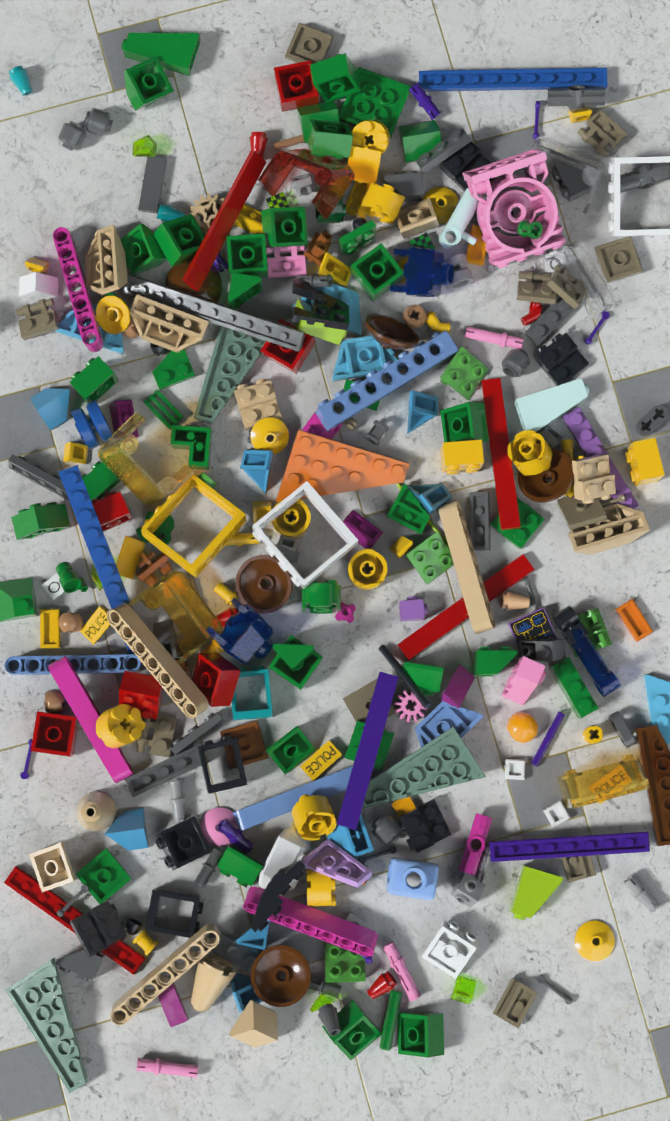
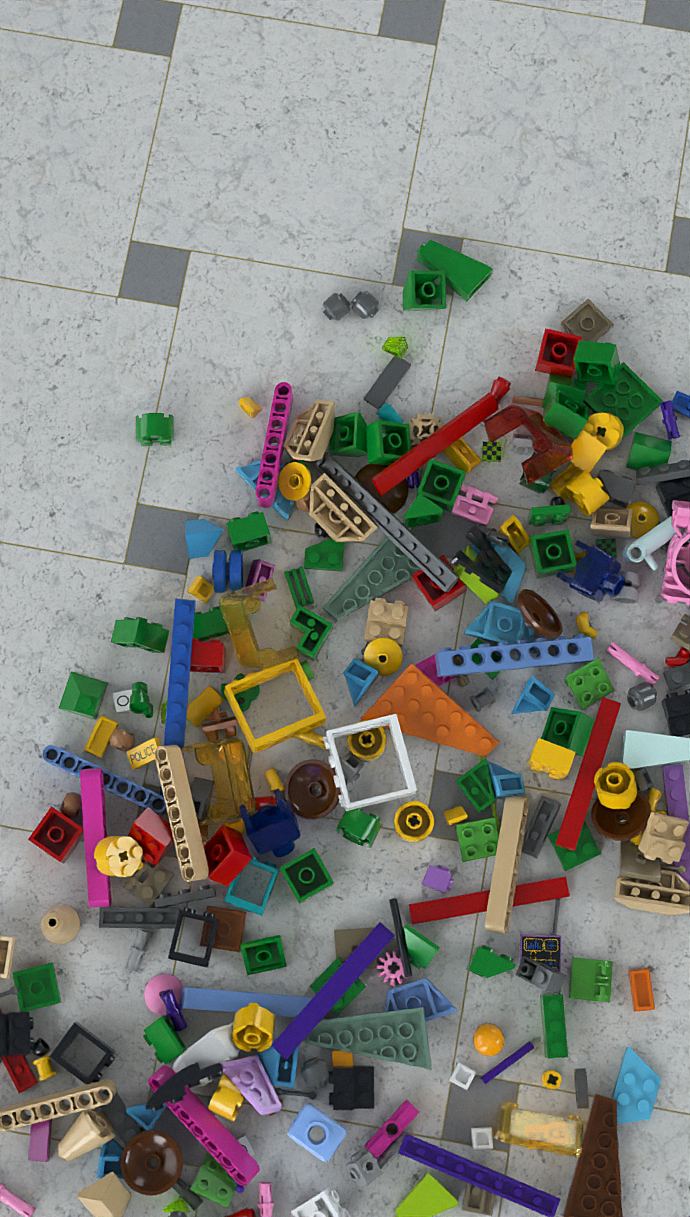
camera: 30 degrees right, 5 degrees down
dark grey plate [8,454,70,502] -> none
teal cone [9,65,33,96] -> none
dark tan plate [16,298,59,341] -> none
white slope [19,272,59,297] -> none
dark purple hinge [20,739,32,779] -> none
dark azure slope [104,808,149,851] -> none
black plate [155,816,211,871] -> none
dark grey axle [194,848,223,887] -> none
yellow slope [252,501,272,525] -> none
green slope [261,207,308,247] -> none
green slope [273,644,314,671] -> none
yellow tile [300,740,342,781] -> none
dark orange hips [303,230,333,266] -> none
dark pink plate [335,602,356,623] -> none
magenta slope [343,510,383,549] -> none
medium nougat piece [403,304,427,329] -> none
magenta slope [441,664,475,709] -> none
light orange tile [466,225,486,266] -> none
light nougat cone [499,591,530,611] -> none
bright pink wedge [501,656,547,705] -> none
clear blue piece [552,606,621,697] -> none

